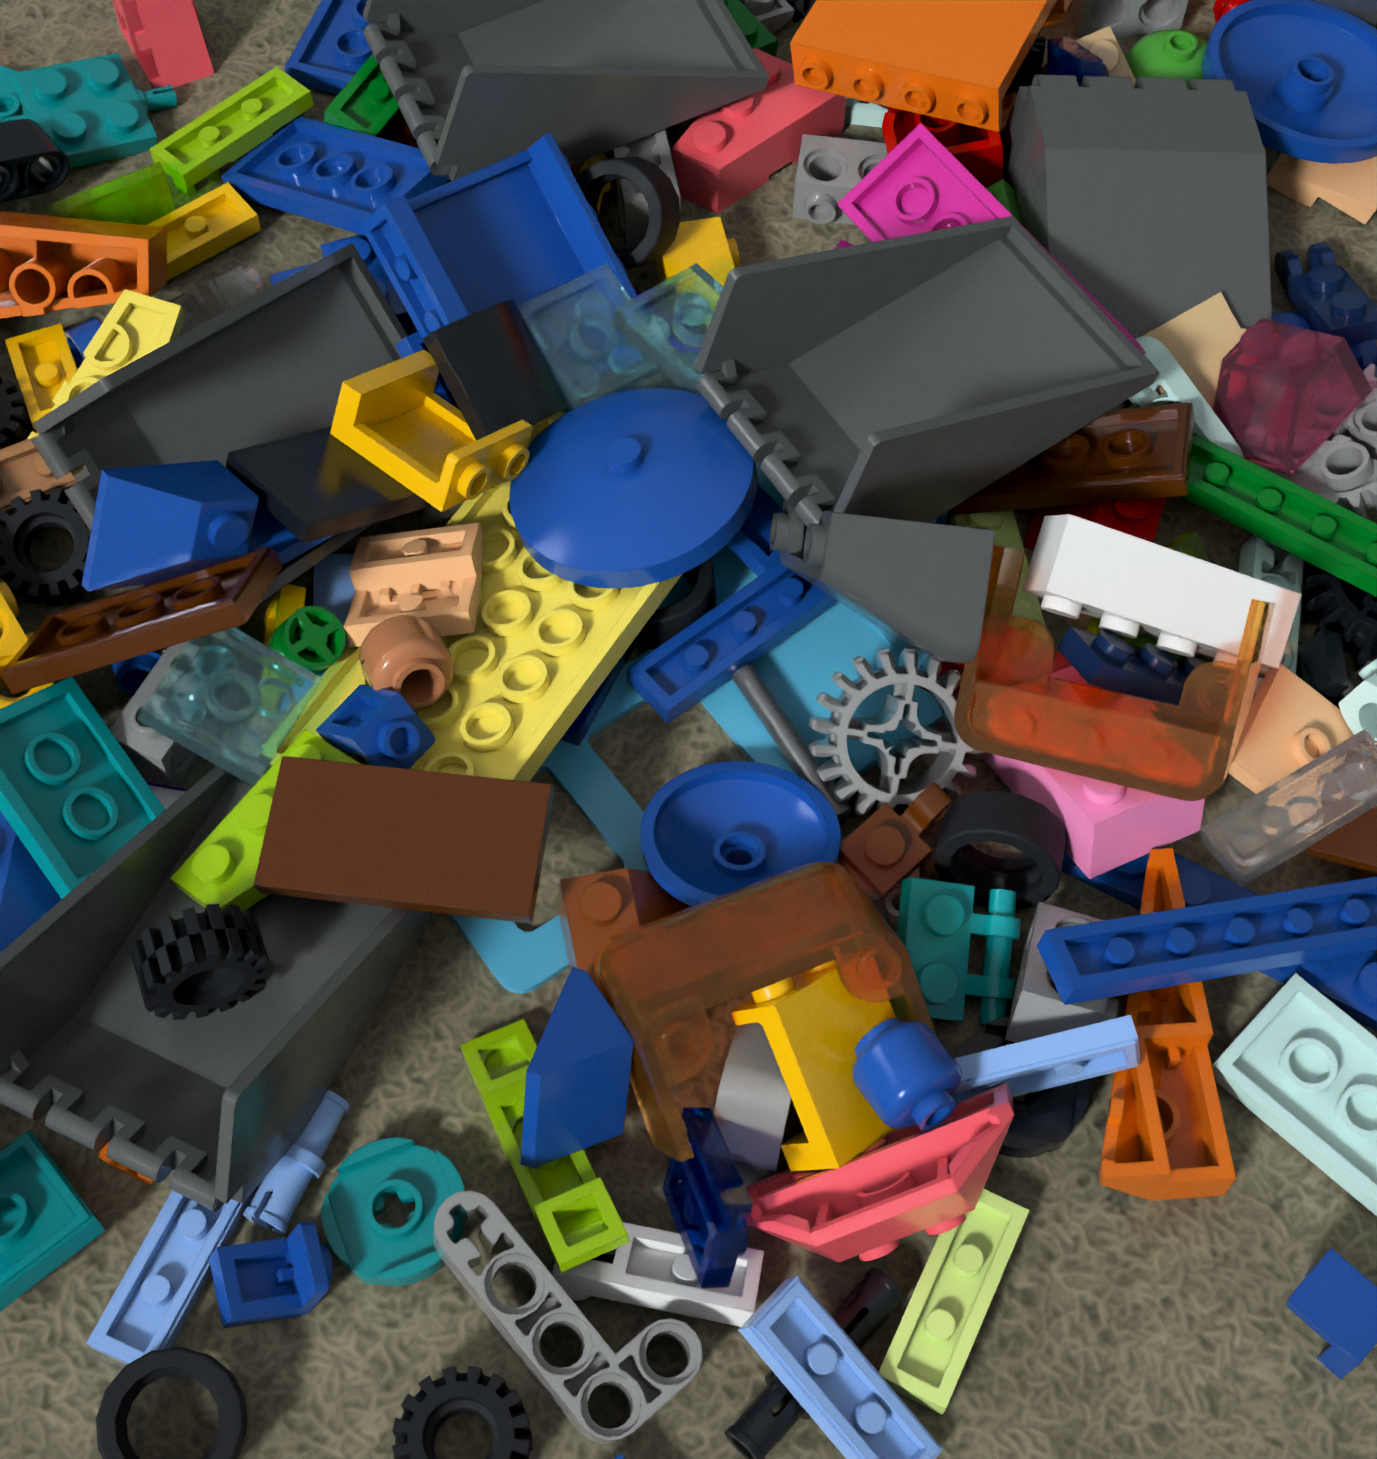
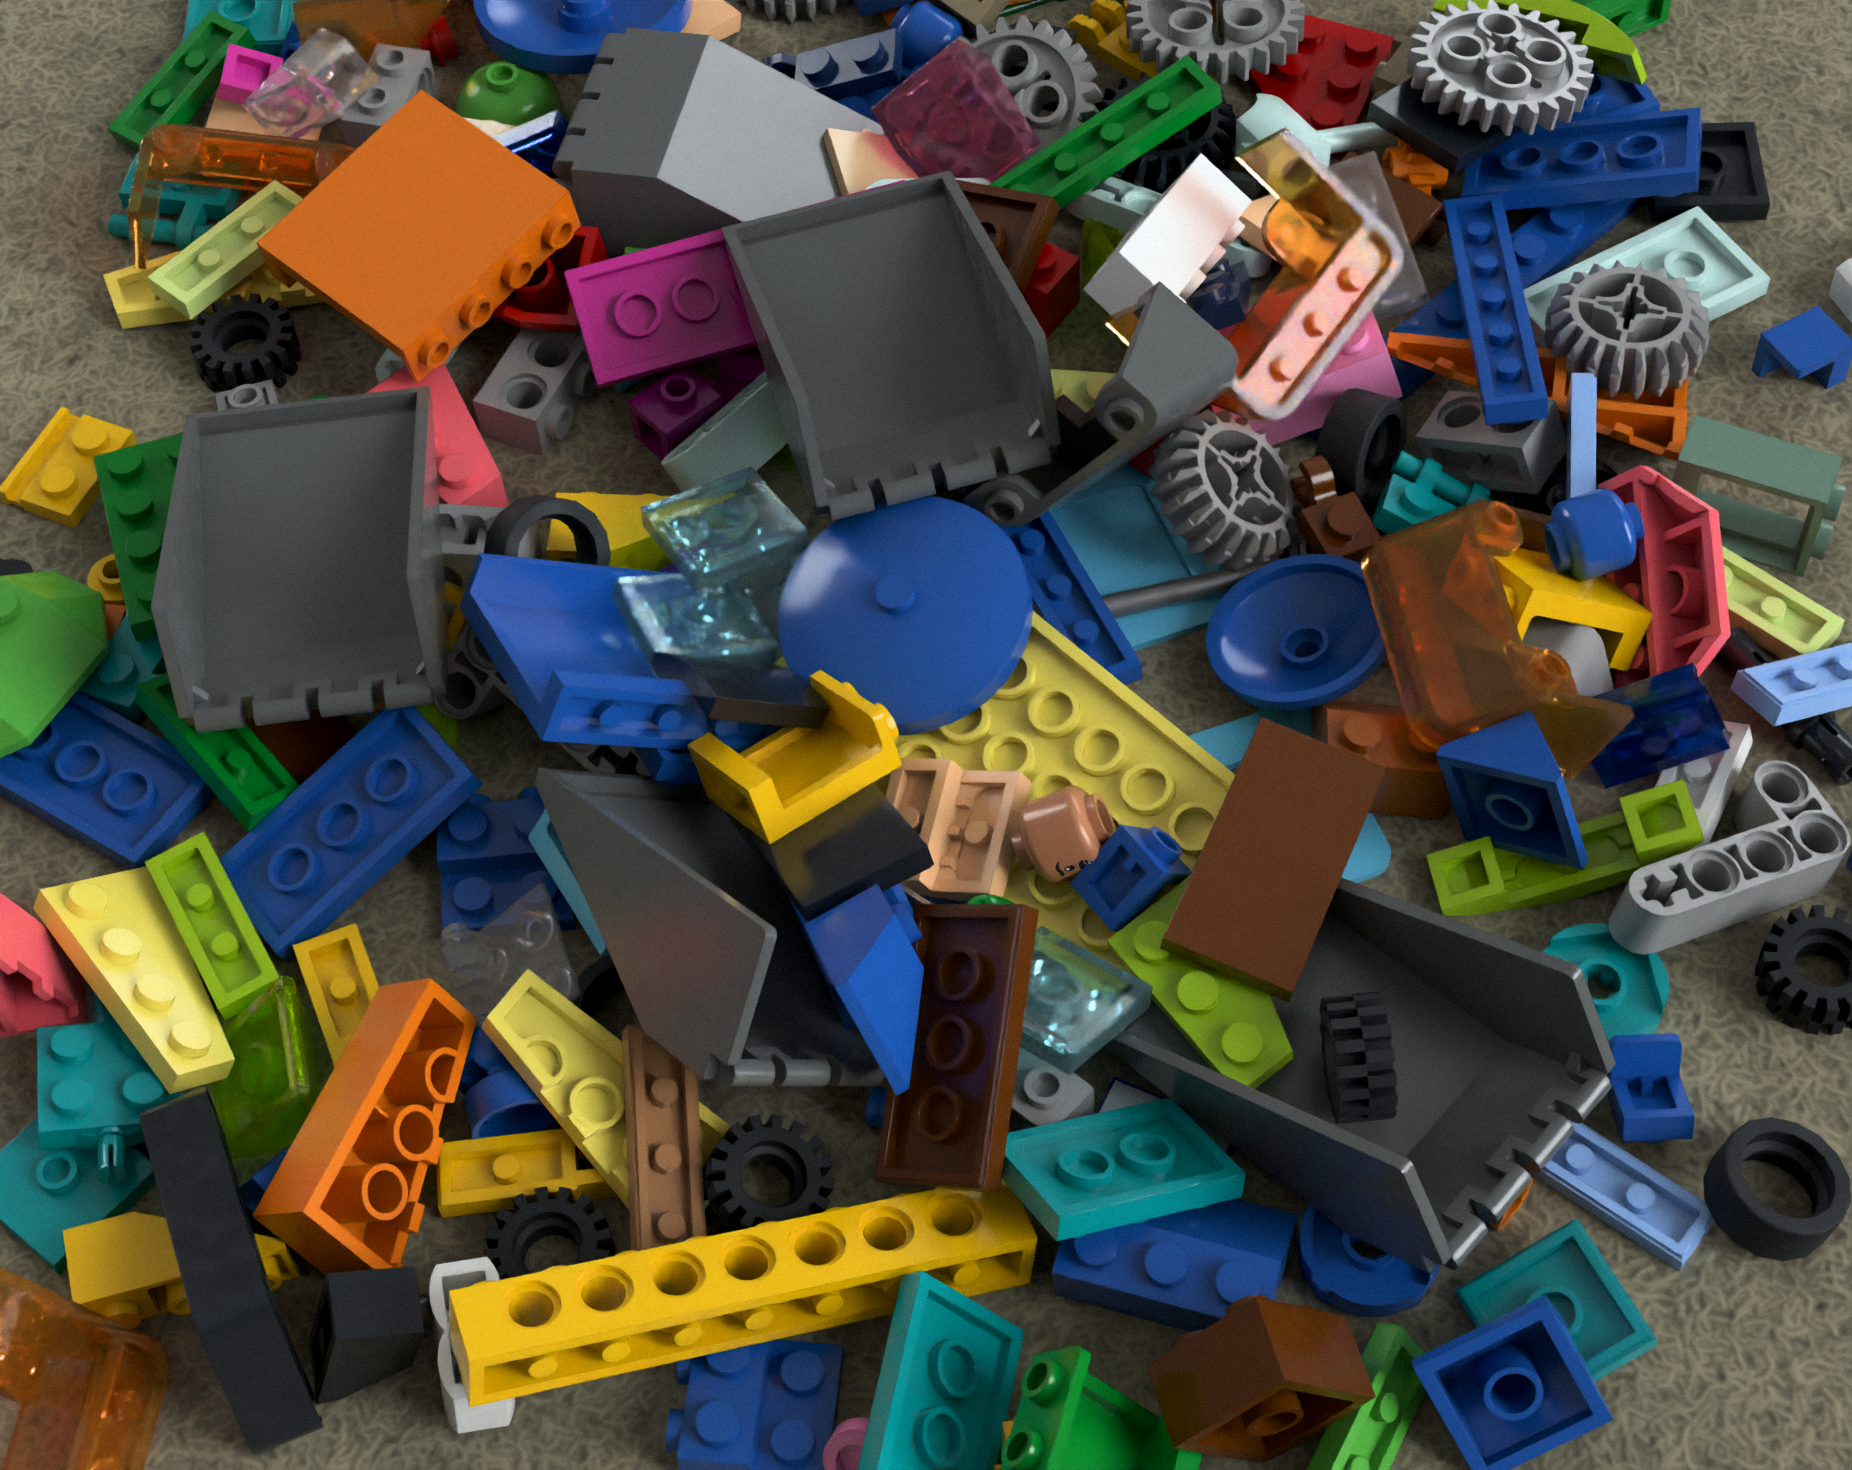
camera: 70 degrees left, 5 degrees down
none -> light yellow wing [33,866,235,1094]
none -> light grey gear [1544,260,1710,401]
none -> sand green window [1672,415,1847,577]

